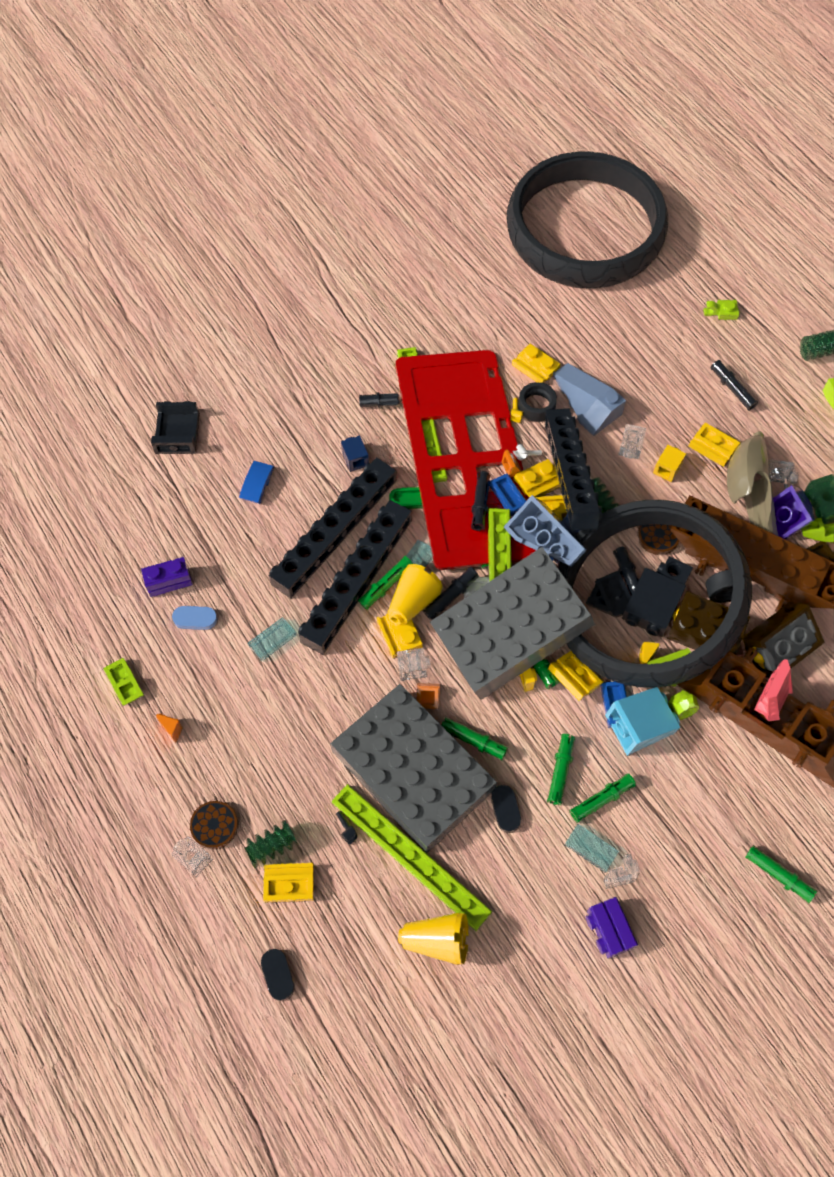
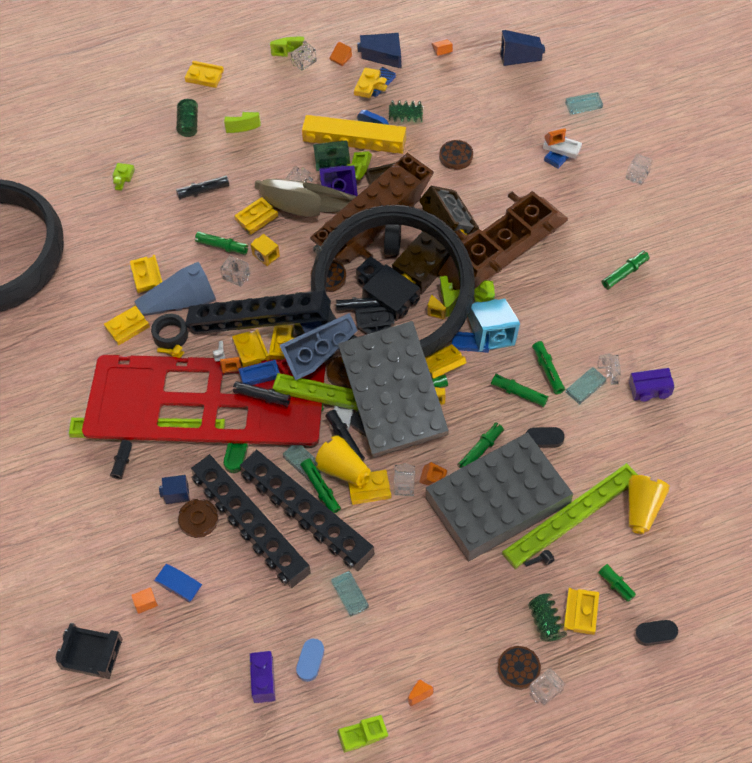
camera: 75 degrees left, 5 degrees down
coral slope [754,659,793,721] -> none
none -> yellow plate [130,255,162,293]
none -> orange slope [131,587,158,614]
none -> reddish brown tile [178,499,218,538]
none -> green pin [195,231,248,255]
none -> green axle [598,564,636,601]

